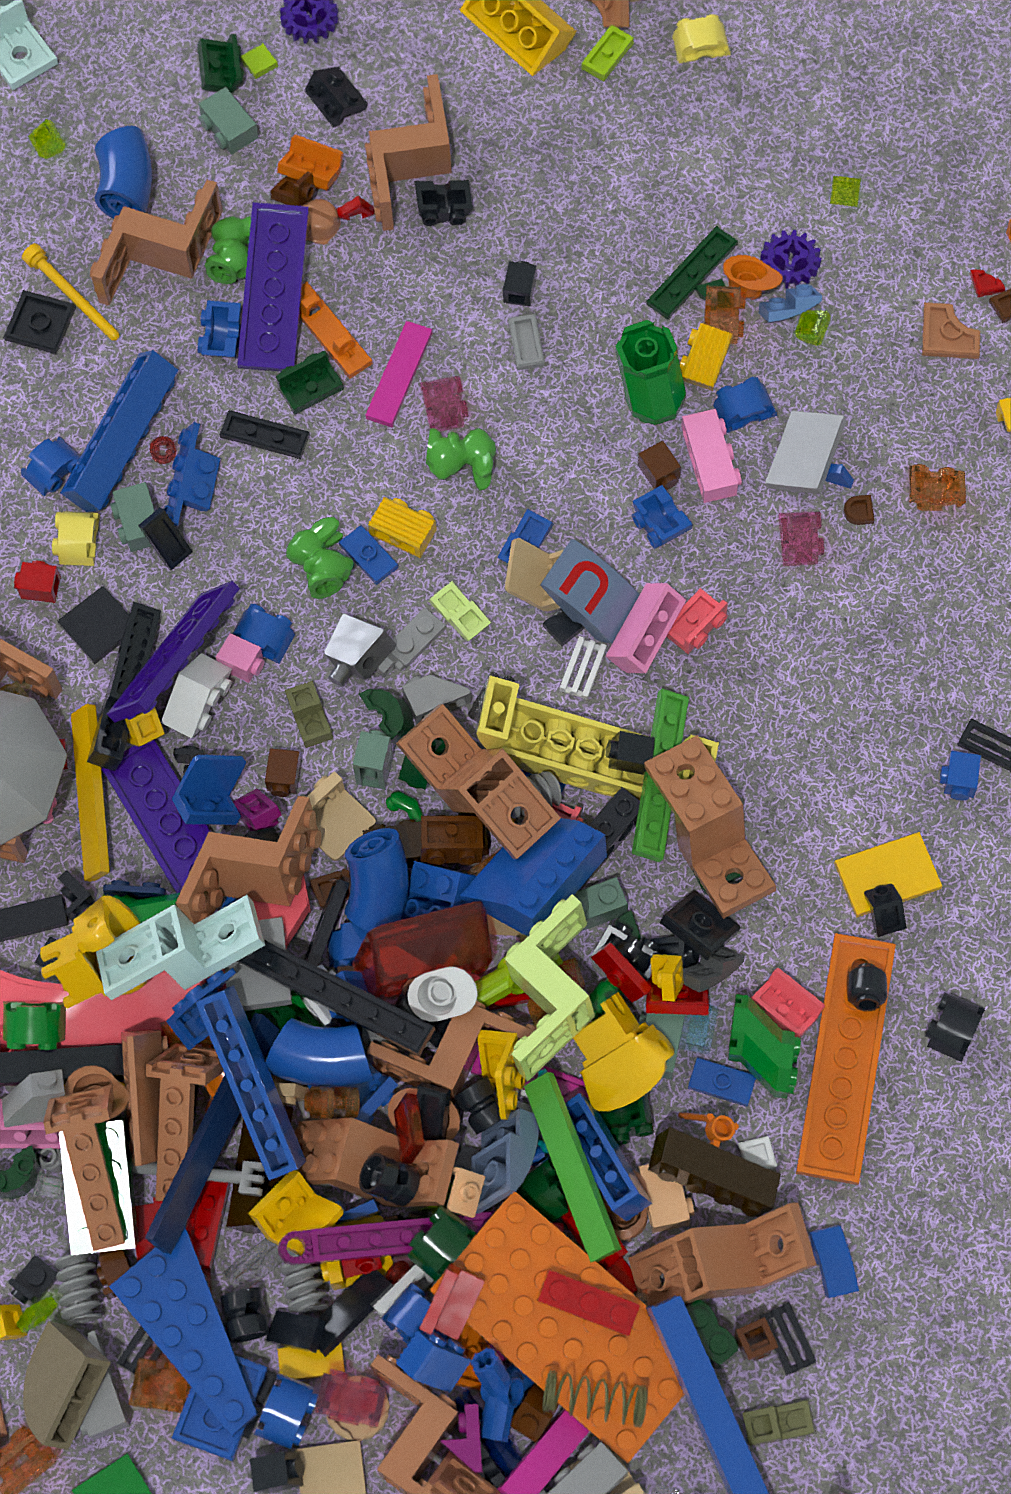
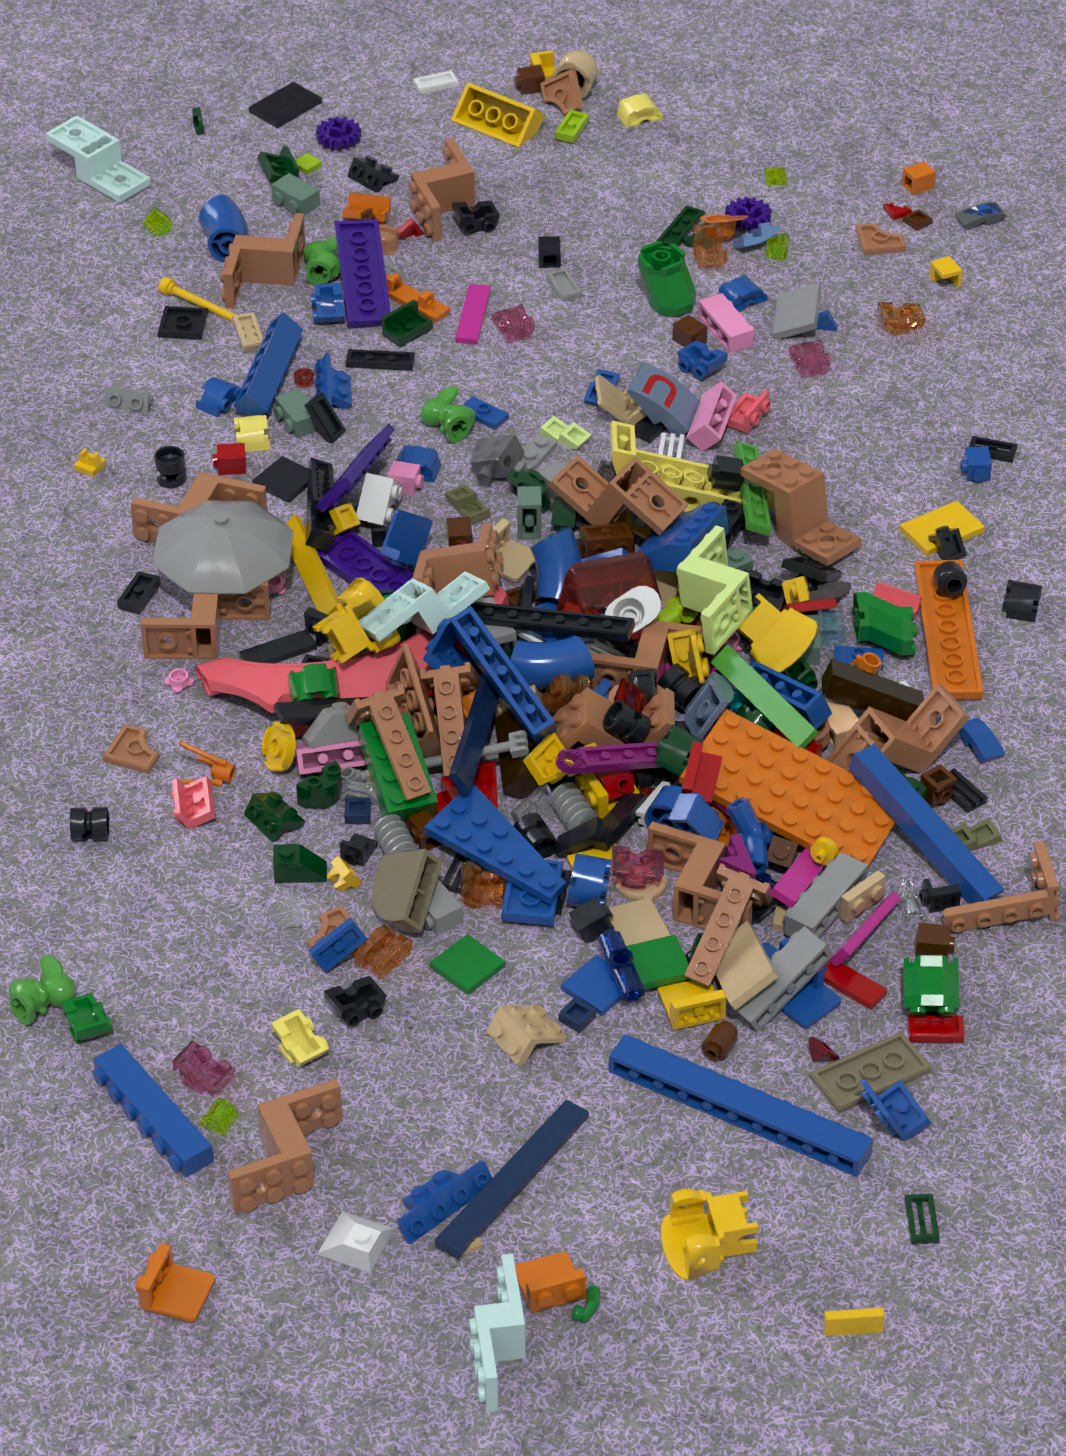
camera: 15 degrees left, 25 degrees down
clear neon green tile [16,1295,57,1333] -> none
yellow brick [368,497,437,558] -> none
bright green animal [426,428,496,491] -> none
light nougat bracket [447,1167,486,1218] -> none
red plate [537,1270,640,1336] -> none
olive piece [543,1370,648,1428] -> none
red plate [590,943,652,1003] -> none
yellow brick [680,323,733,391] -> none
reddish brown tile [843,495,875,525] -> none
none -> tan plate [232,312,263,353]
none -> dark blue plate [344,797,371,823]
none -> yellow tile [810,837,838,865]

